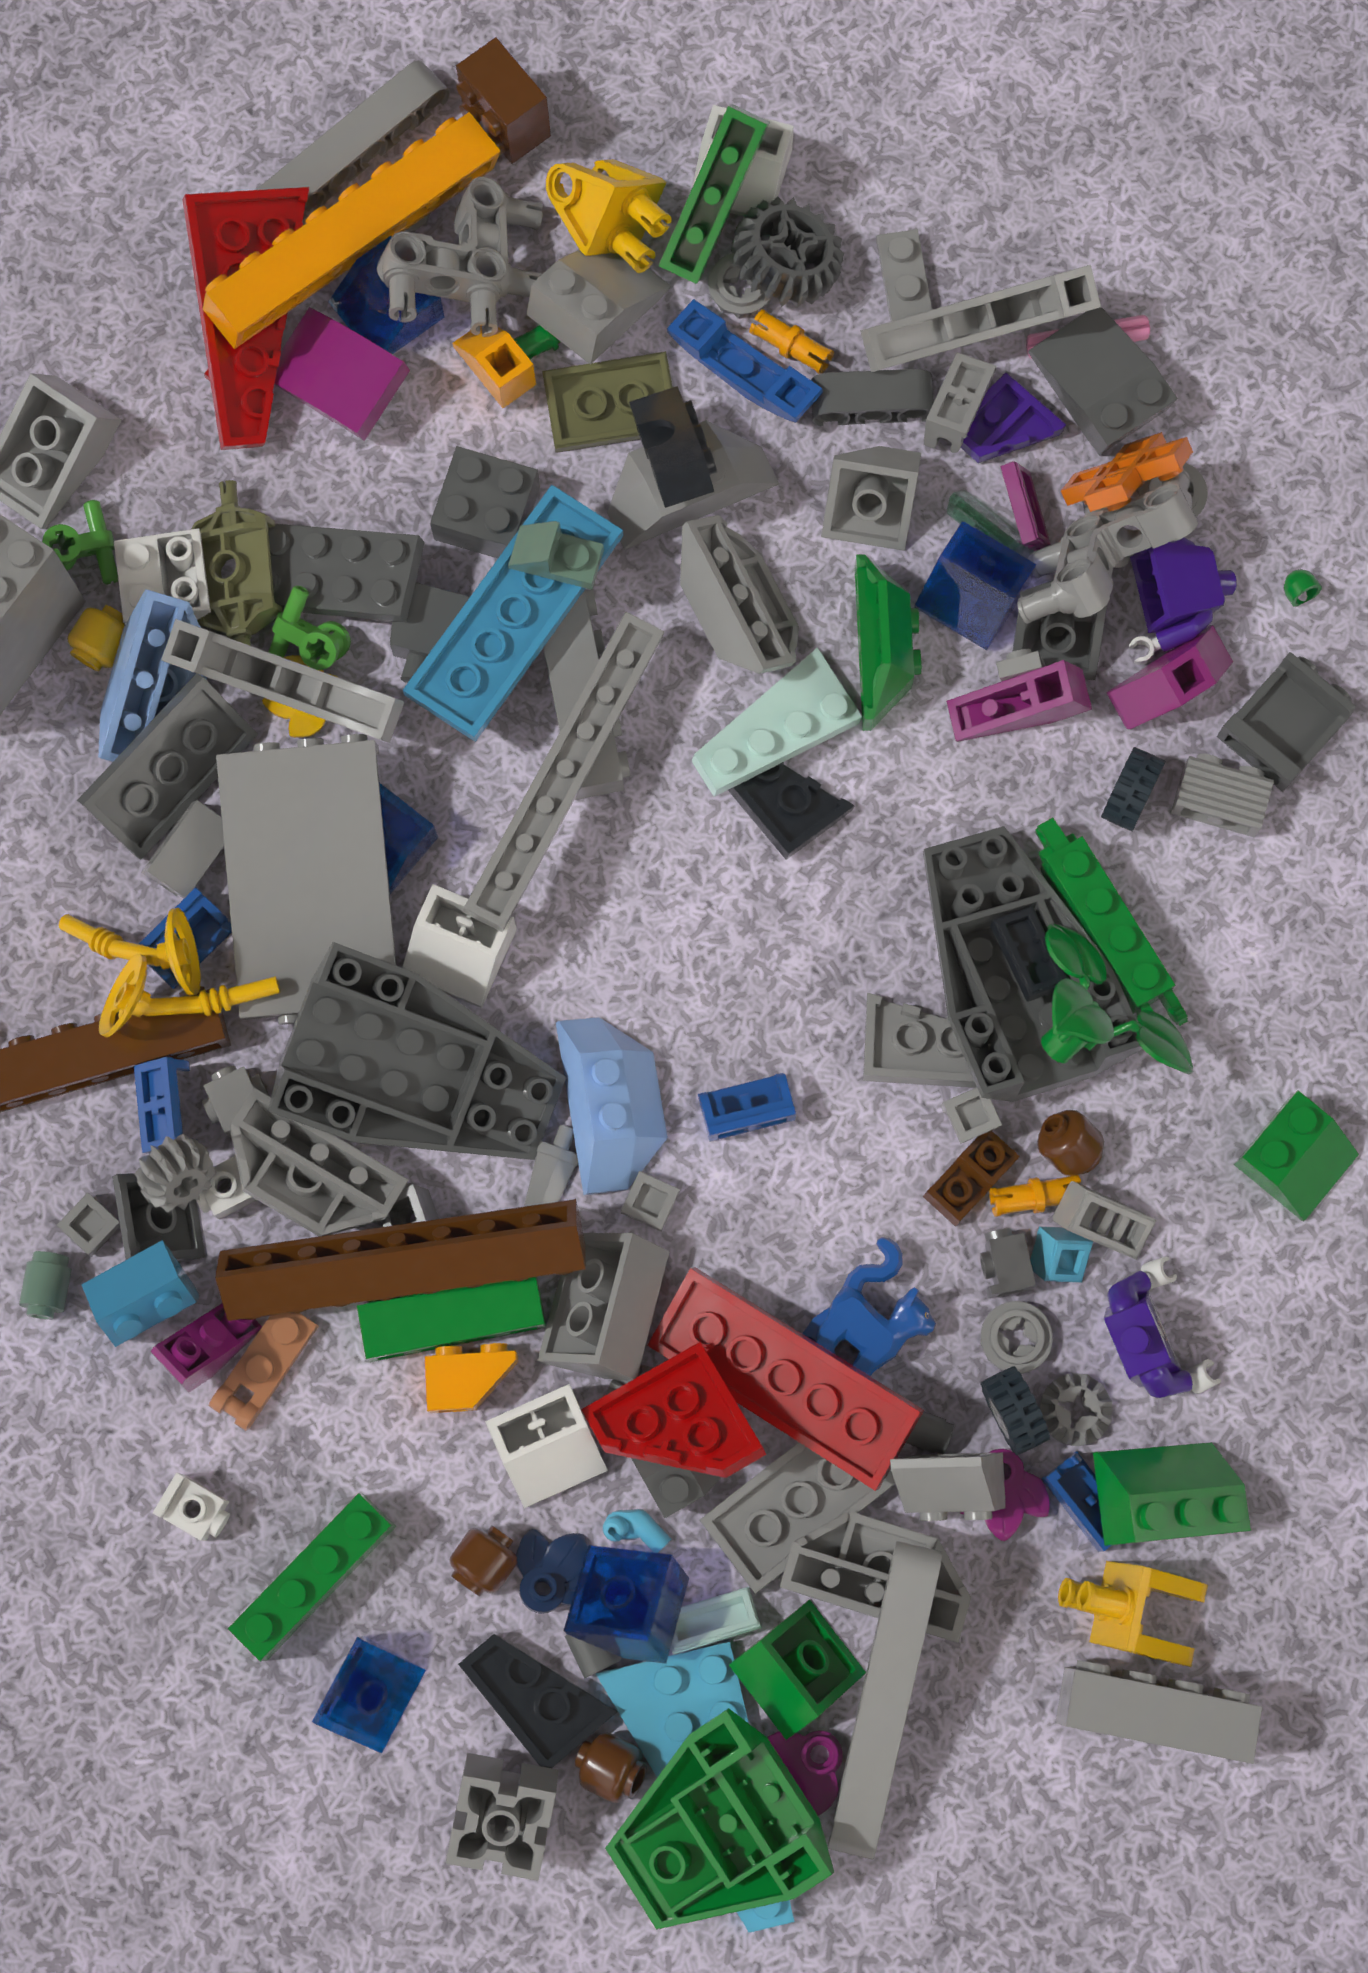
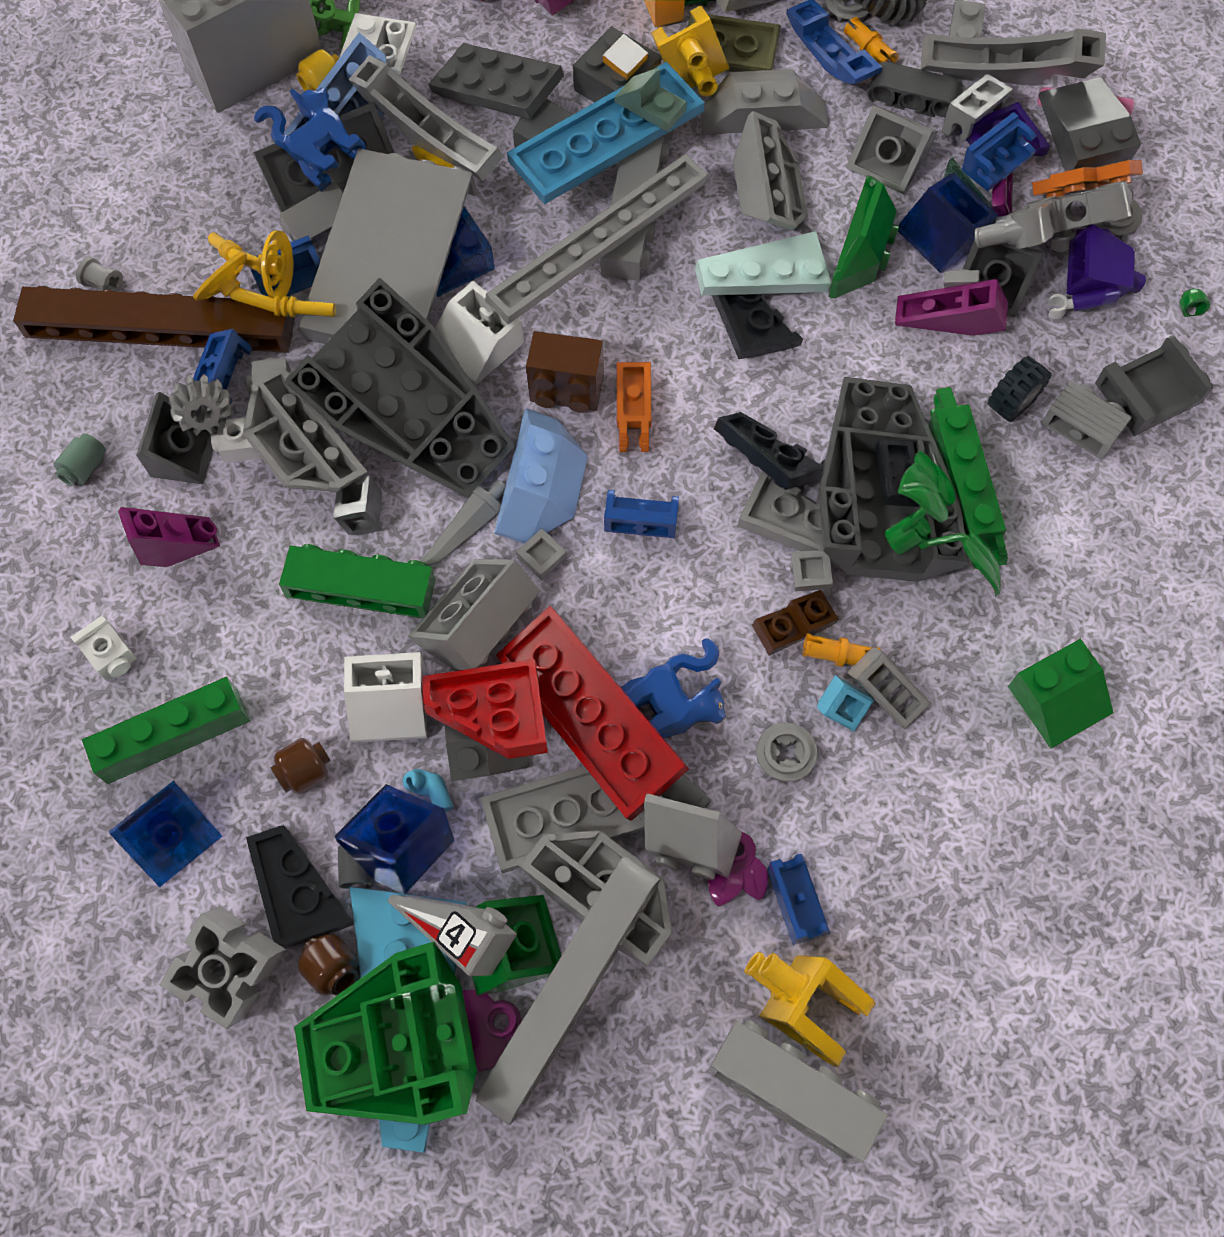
camera: 20 degrees right, 10 degrees down
light grey plate [57,1192,120,1257] -> none
dark azure slope [81,1240,200,1347] -> none
olive plate [191,480,283,646] -> none
nougat plate [209,1312,319,1431] -> none
reddish brown brick [215,1199,586,1321] -> none
bright green piece [268,585,351,670] -> none
light orange slope [425,1343,518,1413] -> none
dark blue plate [516,1529,600,1614] -> none
black arch [629,386,717,508] -> none
light aqua tile [661,1587,761,1655] -> none
flat silver brick [980,1228,1036,1299] -> none
black wheel [980,1366,1050,1455] -> none
reddish brown head [1037,1110,1104,1176] -> none
light grey gear [1040,1373,1112,1446] -> none
green slope [1093,1442,1251,1546] -> none
dark purple torso [1104,1256,1221,1398] -> none
magenta slope [1106,625,1233,729] -> none
none -> blue animal [254,88,367,192]
none -> light grey slope [388,894,517,976]
none -> reddish brown brick [526,331,604,413]
none -> white tile [603,34,648,81]
none -> orange hinge [617,362,651,452]
none -> yellow piece [650,6,730,97]
none -> black wing [714,412,825,490]
none -> blue hinge [961,112,1036,191]

